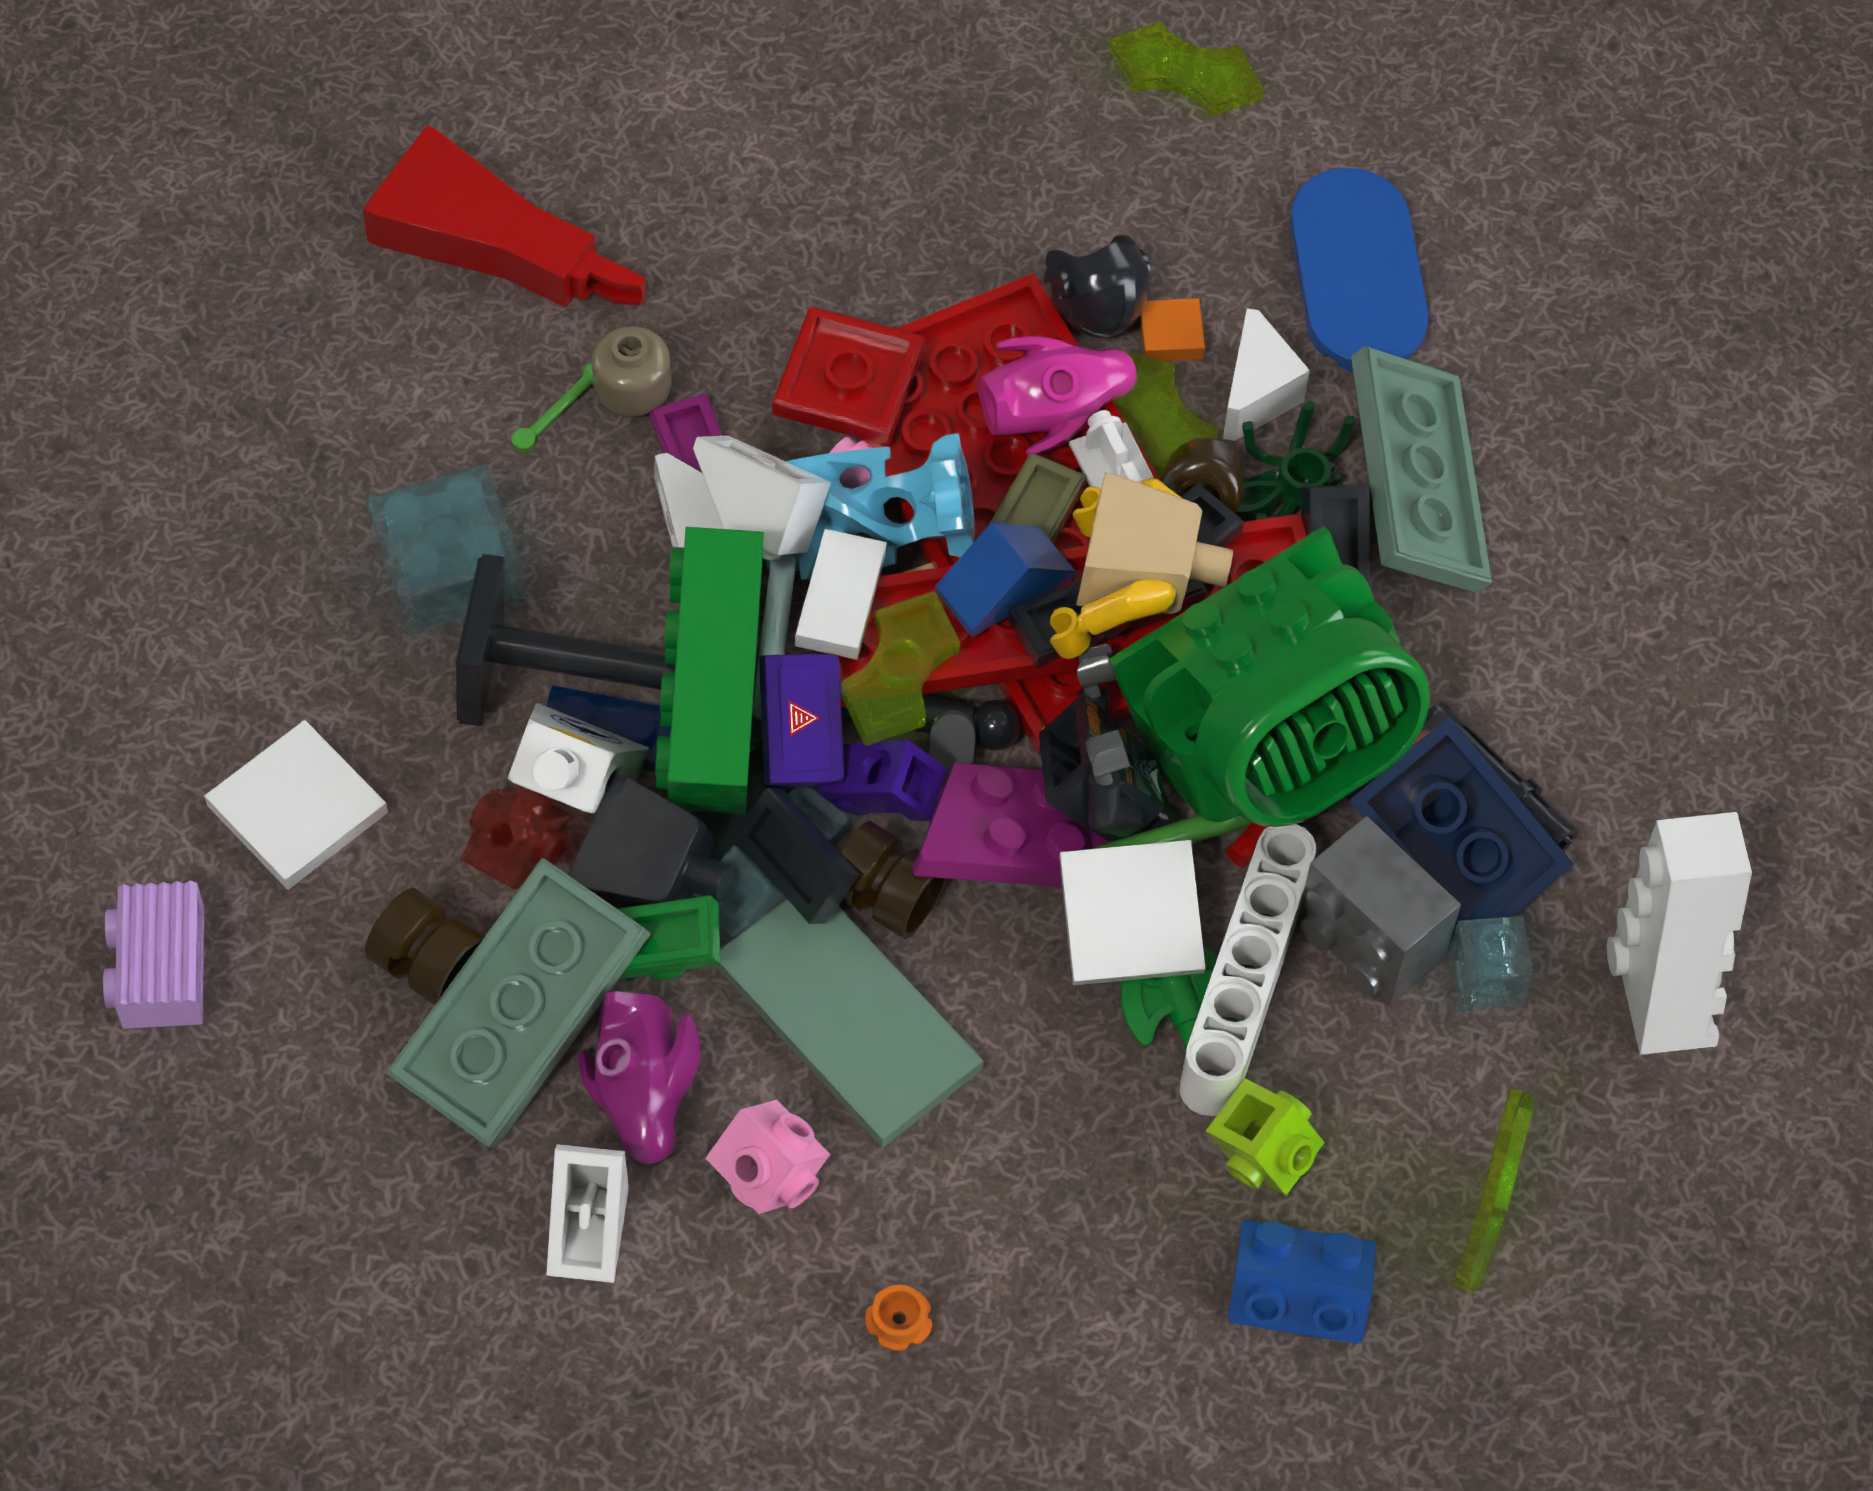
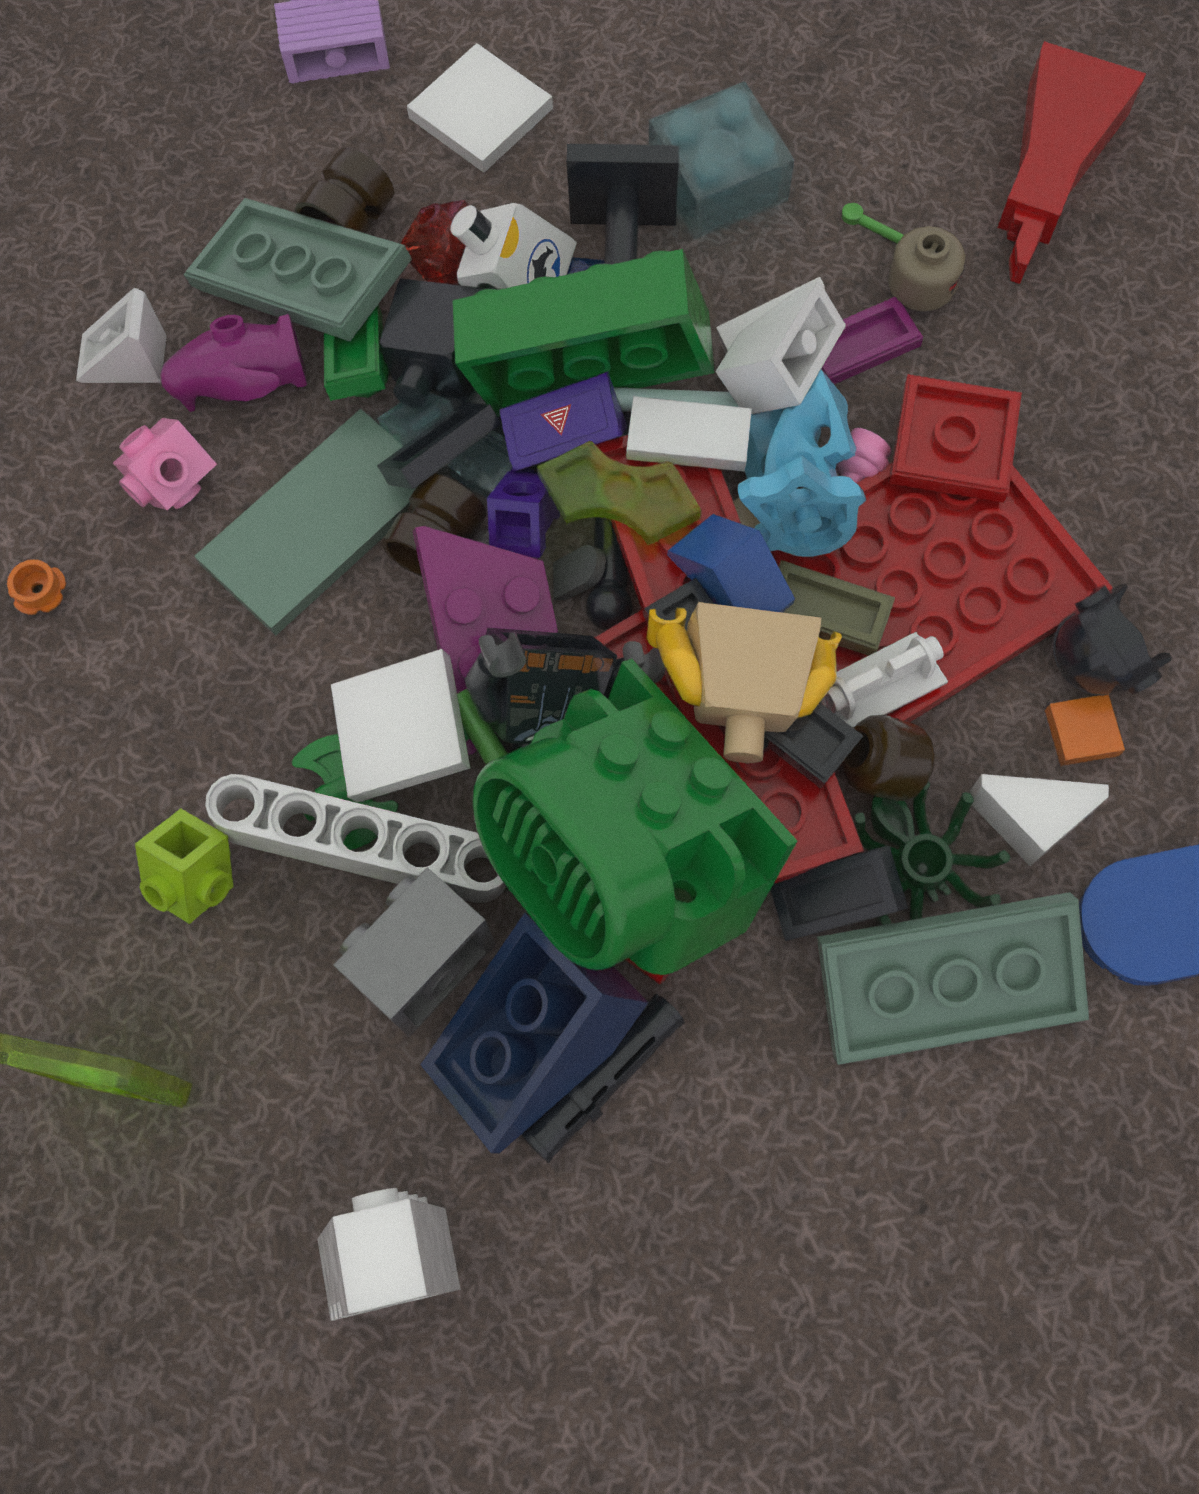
camera: 90 degrees right, 10 degrees up
dark pink animal [977,335,1137,455] -> none
clear neon green tile [1112,349,1219,478] -> none
blue bracket [1228,1220,1376,1344] -> none
clear light blue brick [1449,916,1534,1012] -> none

